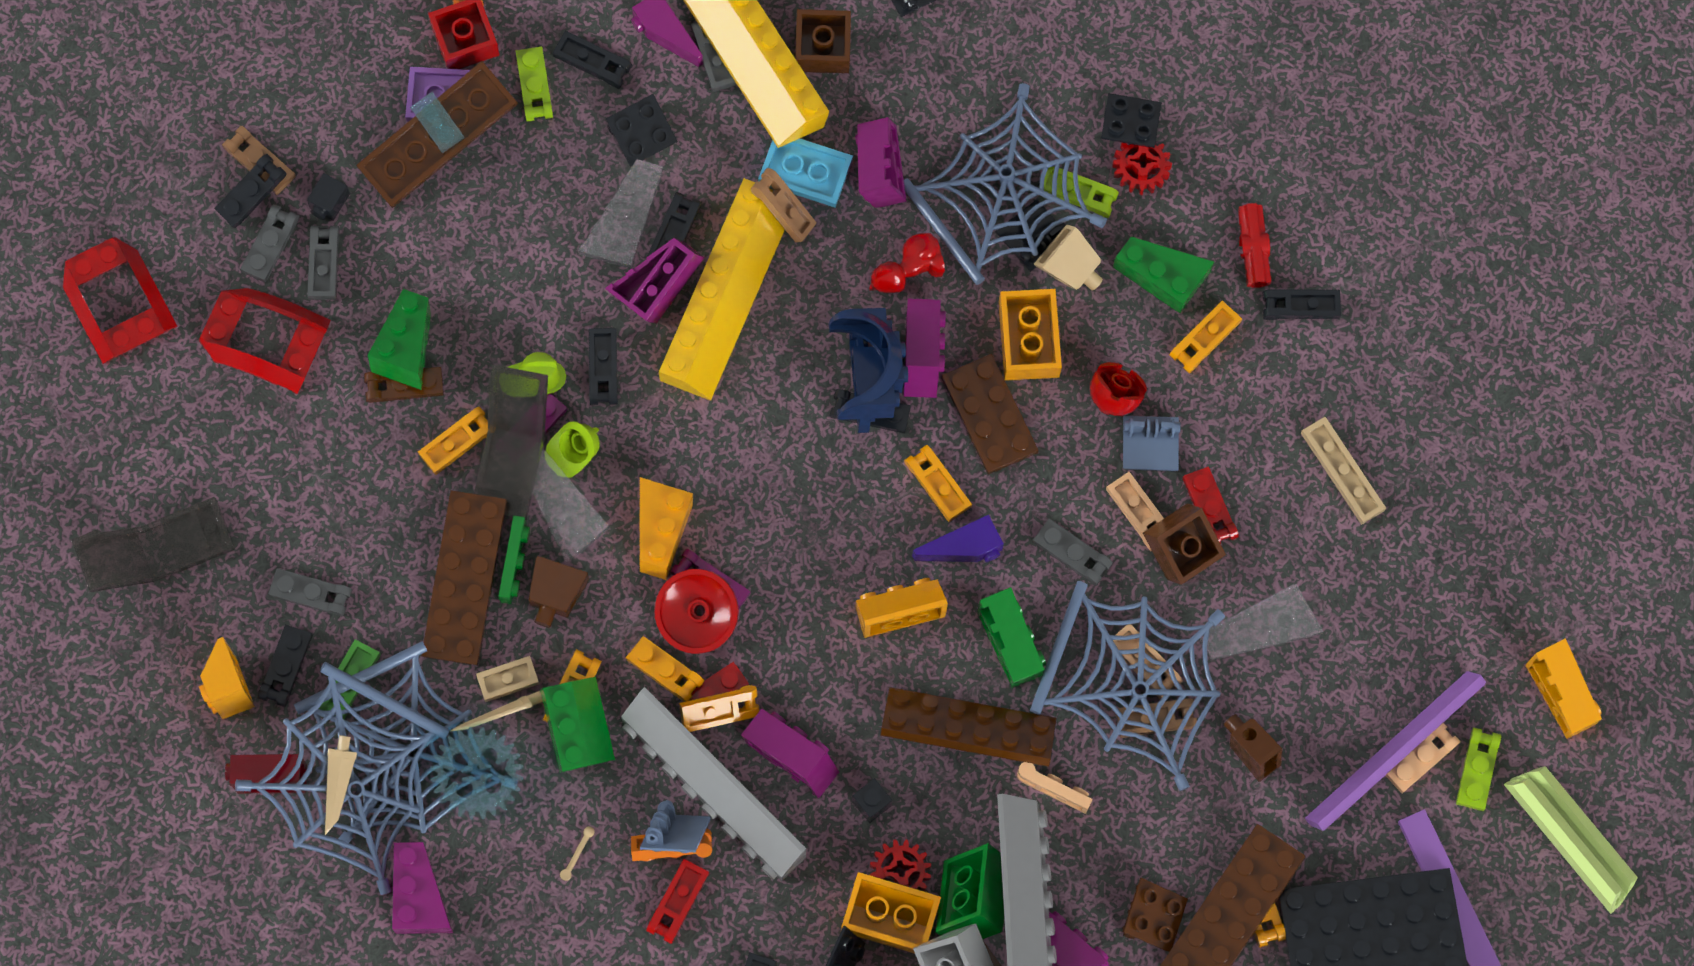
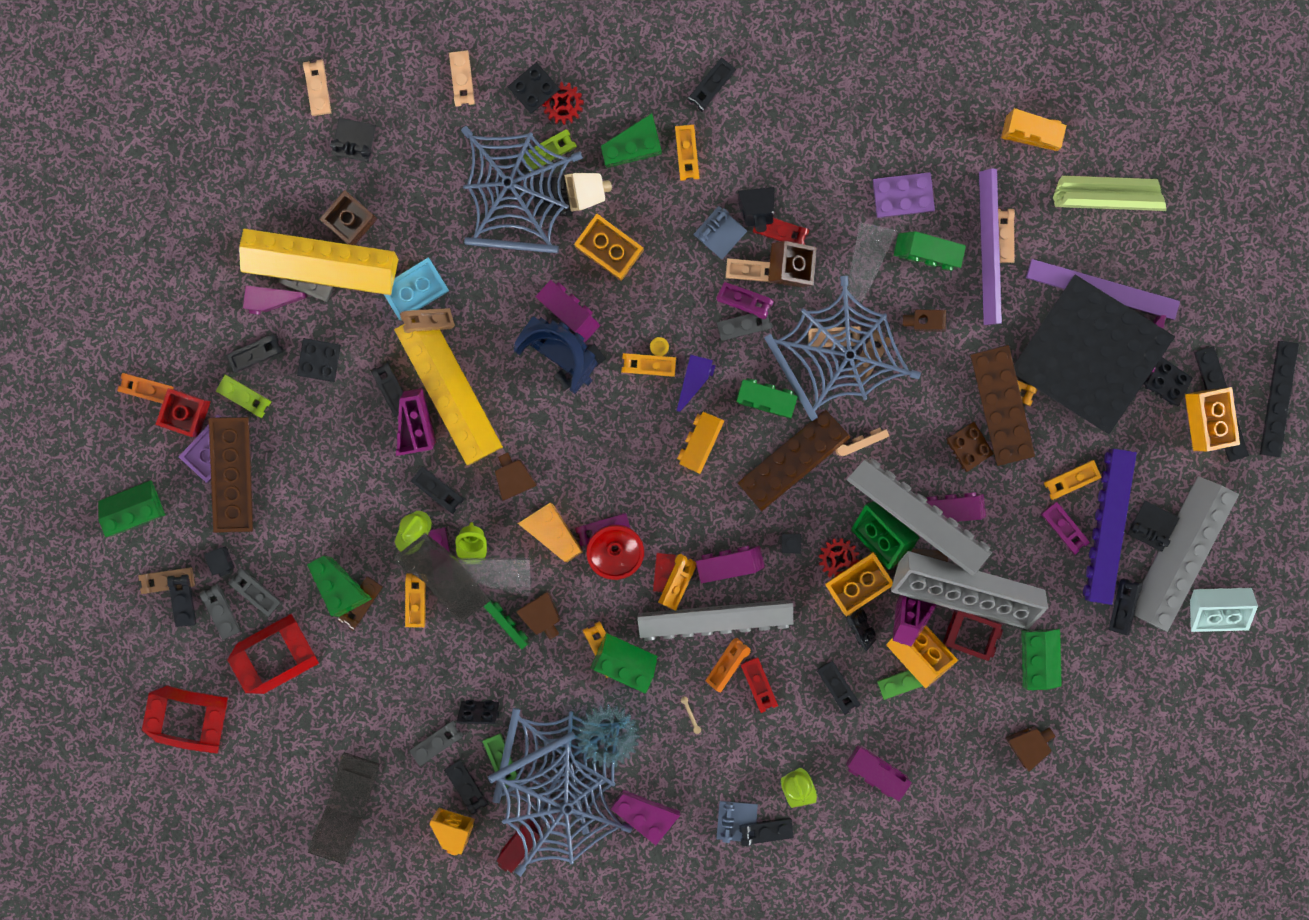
camera: 50 degrees left, 15 degrees up
tan bar [325,735,357,835] -> none
clear light blue plate [410,92,465,153] -> none
reddish brown plate [421,490,507,666] -> none
tan bar [449,691,543,732] -> none
tan plate [476,656,539,702] -> none
clear wing [578,159,663,269] -> none
light orange plate [626,636,705,702] -> none
sand blue hinge [640,800,711,853] -> none
magenta wedge [855,117,907,208] -> none
red animal [869,233,945,293] -> none
reddish brown plate [941,354,1039,474] -> none
red cylinder [1090,362,1147,416] -> none
red piece [1238,203,1271,288] -> none
tan plate [1301,417,1386,525] -> none
lime plate [1456,727,1501,811] -> none
none -> green slope [98,480,166,538]
none -> light nougat plate [449,50,475,106]
none -> black hinge [457,700,499,724]
none -> reddish brown torso [495,453,537,501]
none -> yellow tile [650,337,669,356]
none -> magenta plate [717,282,774,319]
none -> black torso [738,187,775,232]
none -> medium lavender plate [873,172,935,218]
none -> green wedge [893,231,966,271]

